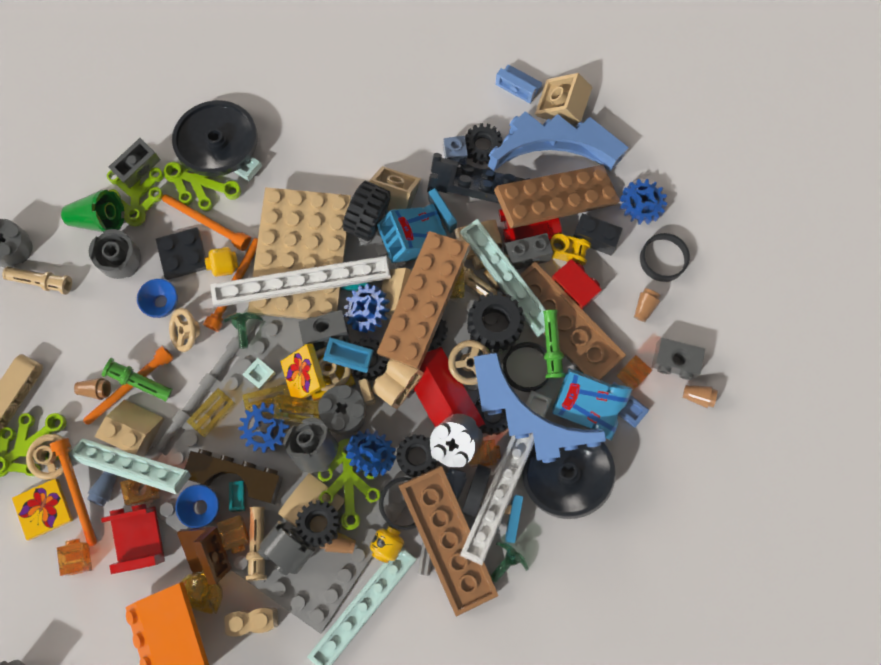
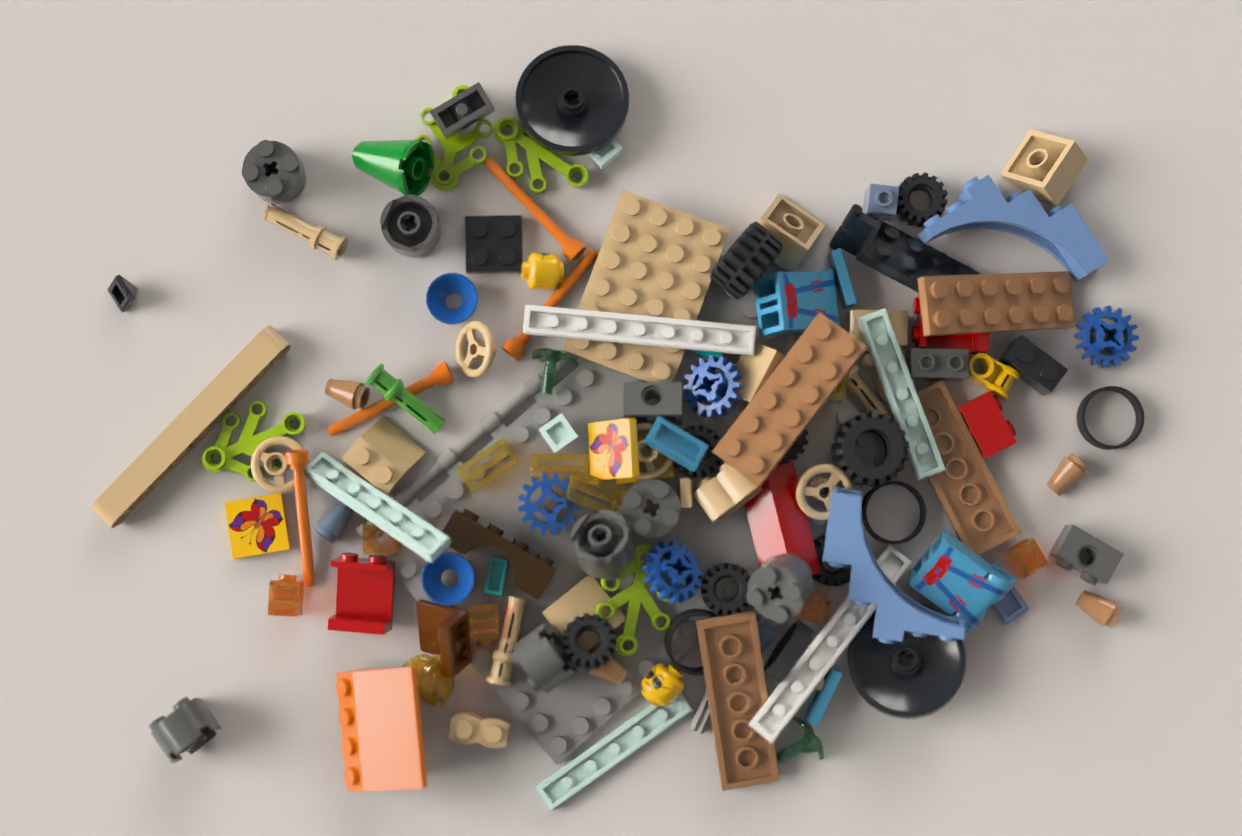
camera: 15 degrees right, 10 degrees up
medium blue panel [495,65,542,104] -> none
bright green pin [543,310,566,378] -> none

